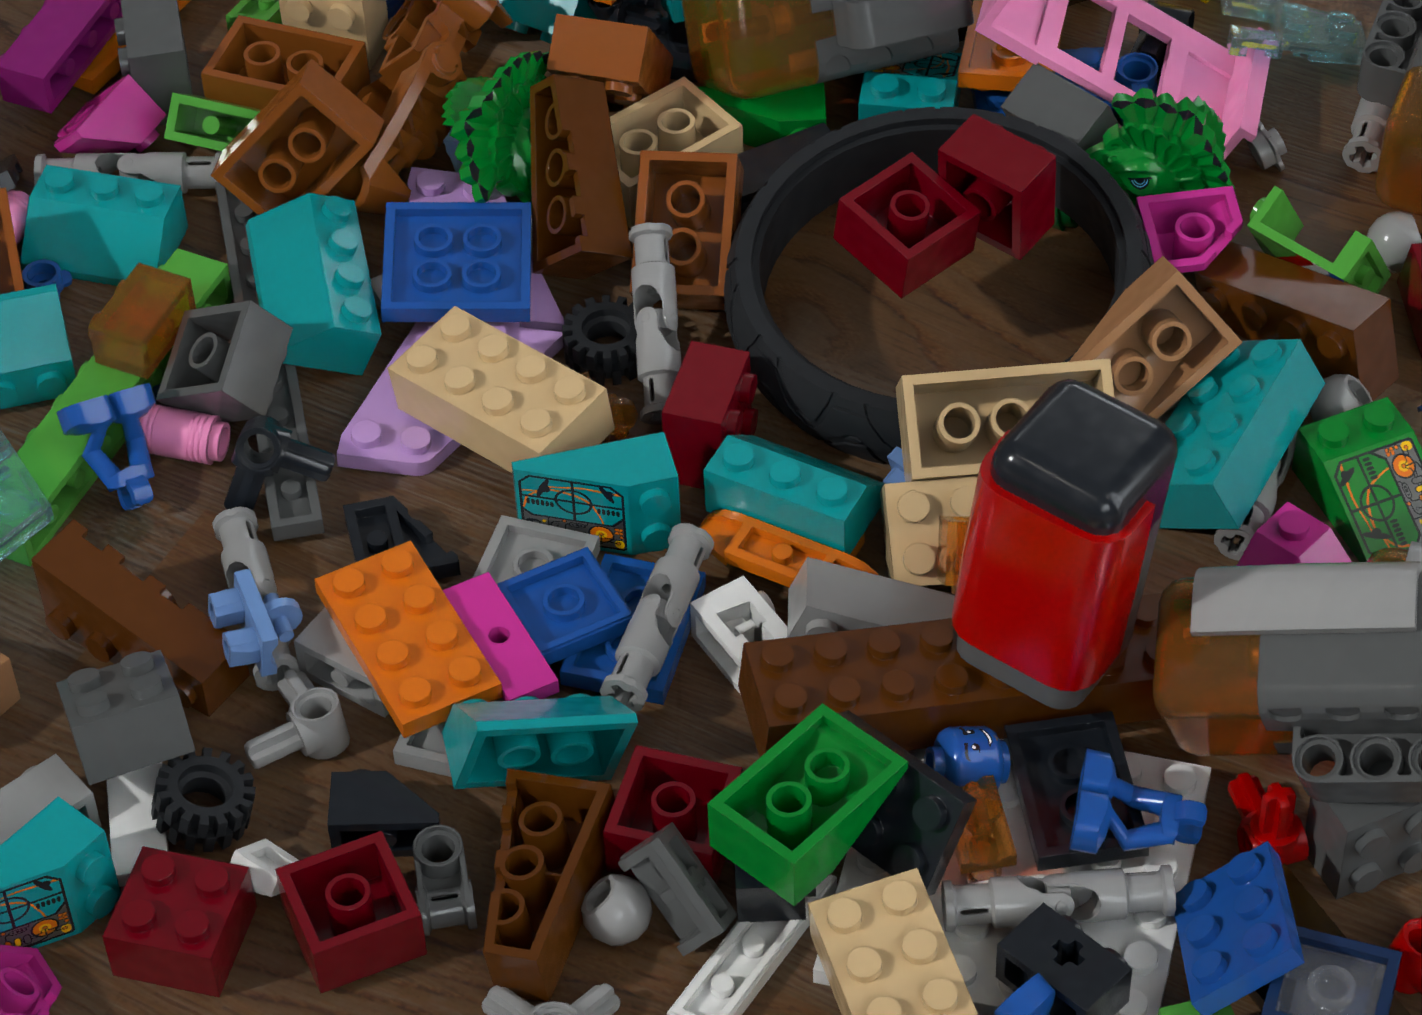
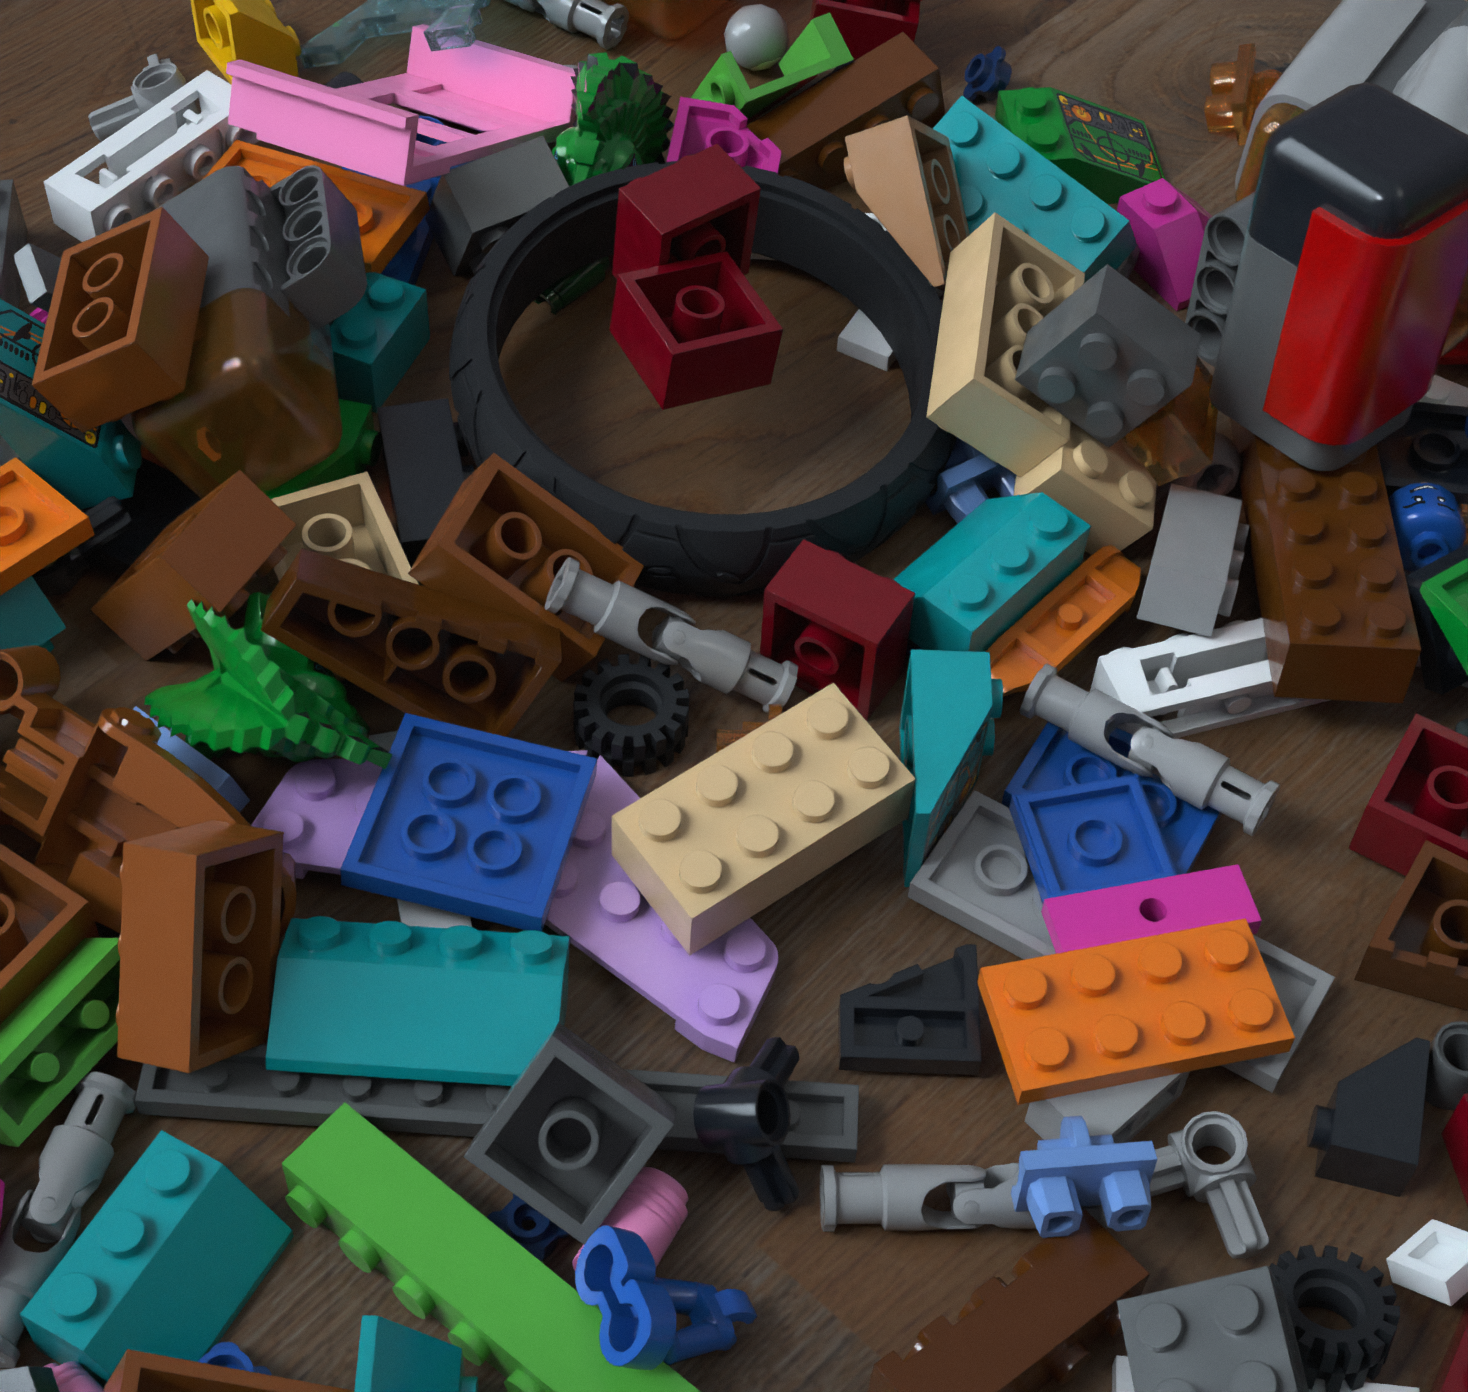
camera: 80 degrees left, 5 degrees up
clear orange brick [88,263,196,379] -> none
teal slope [442,693,638,789] -> none
none -> dark grey brick [1015,264,1202,448]

